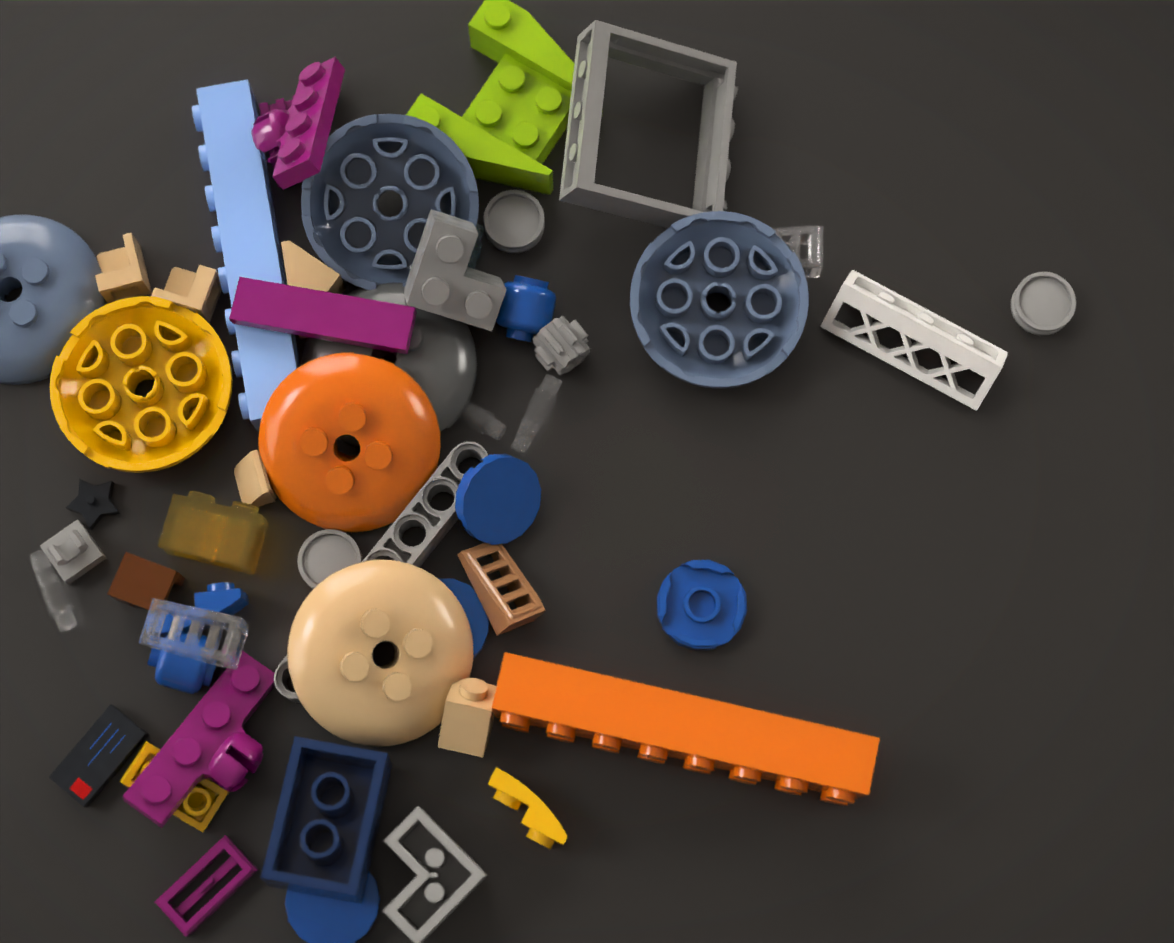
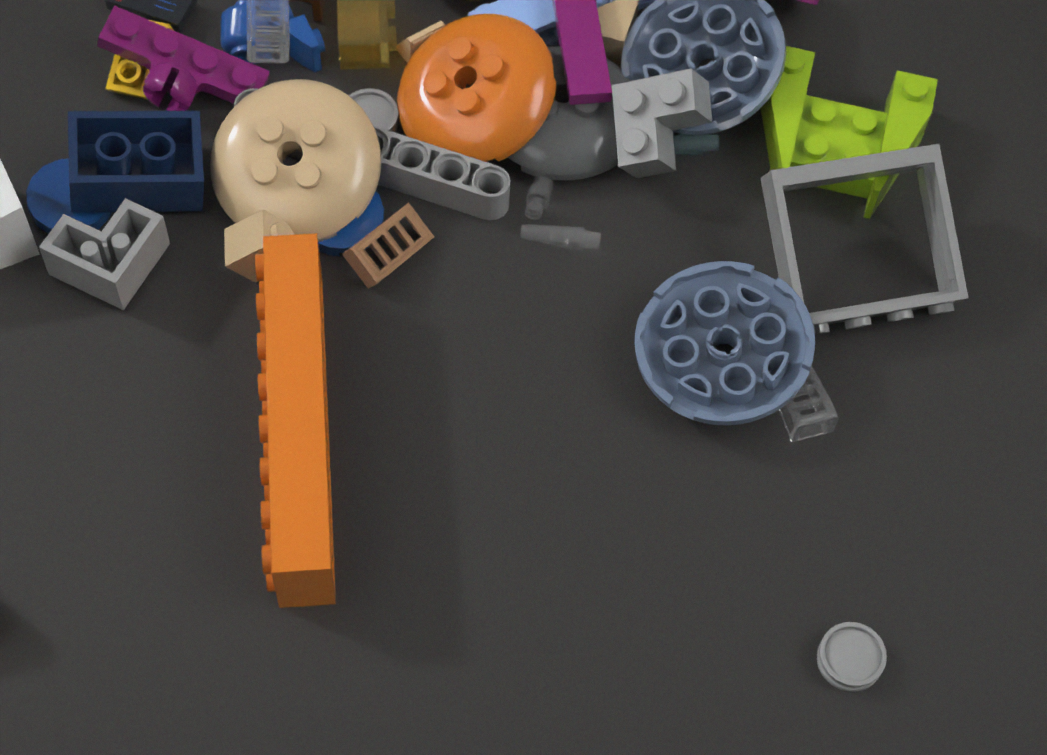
camera: 70 degrees right, 15 degrees down
magenta tile [155,835,259,937] -> none
blue tile [455,453,541,545] -> none
light grey piece [483,190,545,253] -> none
yellow slope [488,767,568,849] -> none
blue head [496,275,557,342] -> none
light grey gear [532,316,591,375] -> none
blue tile [656,560,747,651] -> none
white fence [820,269,1008,411] -> none

